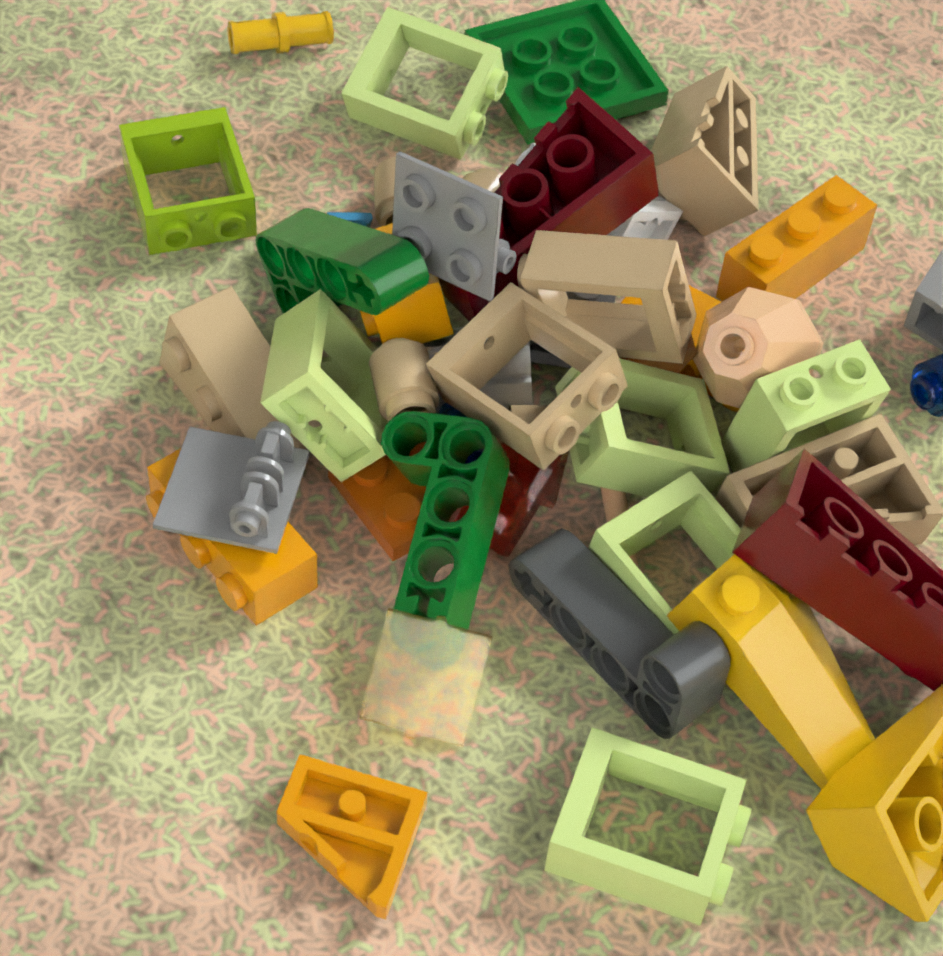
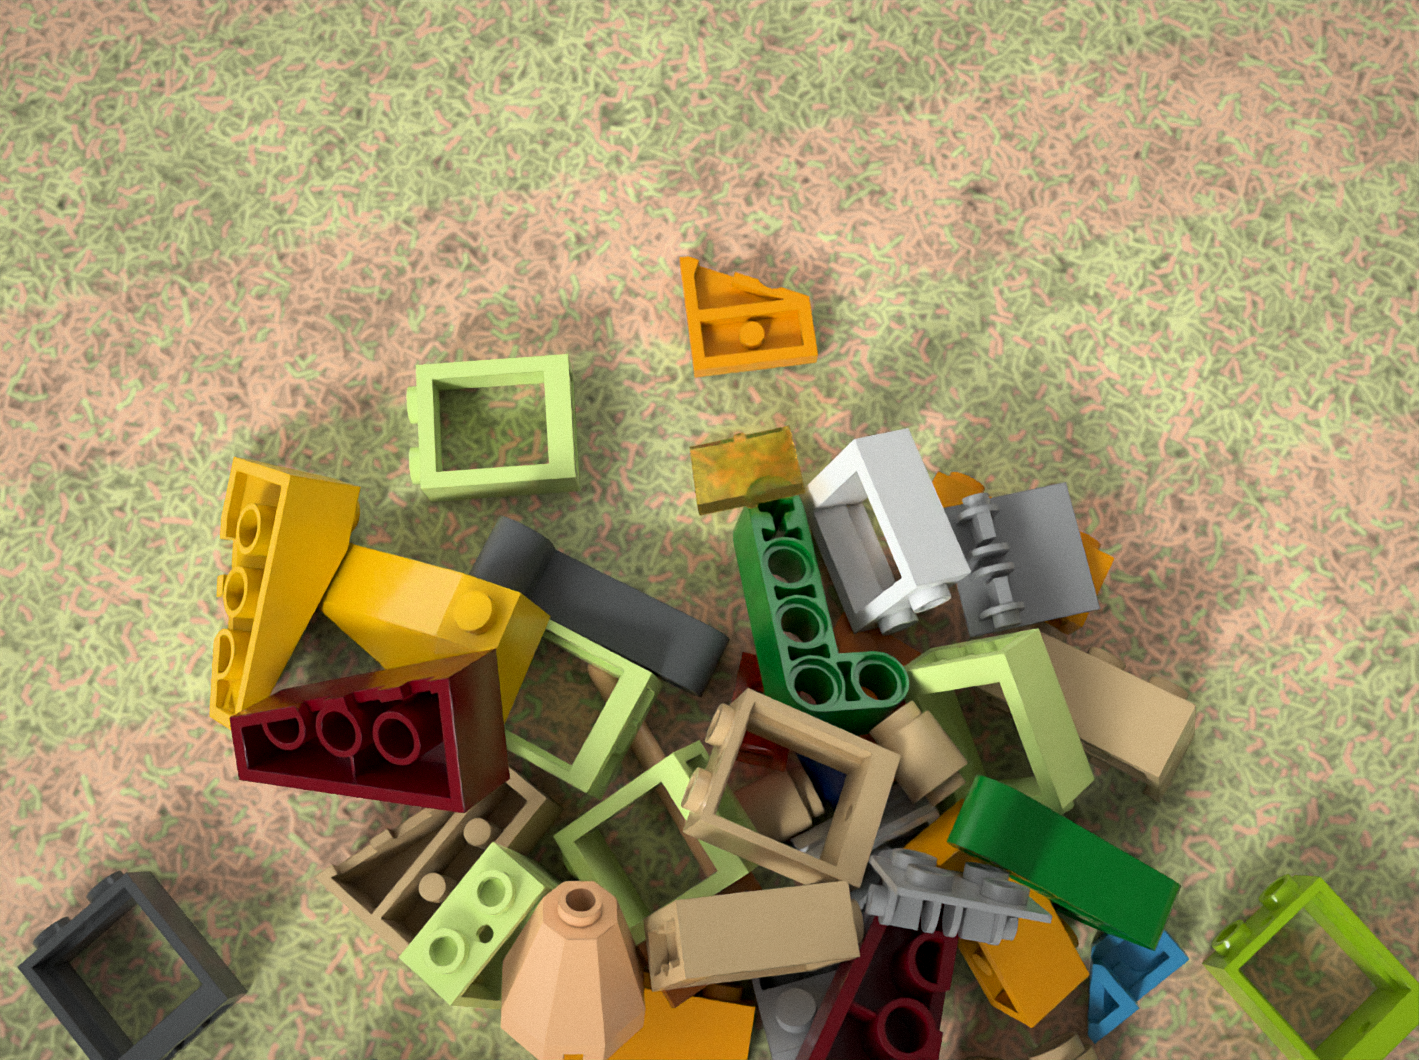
camera: 160 degrees right, 25 degrees up
none -> white window [798,428,971,636]

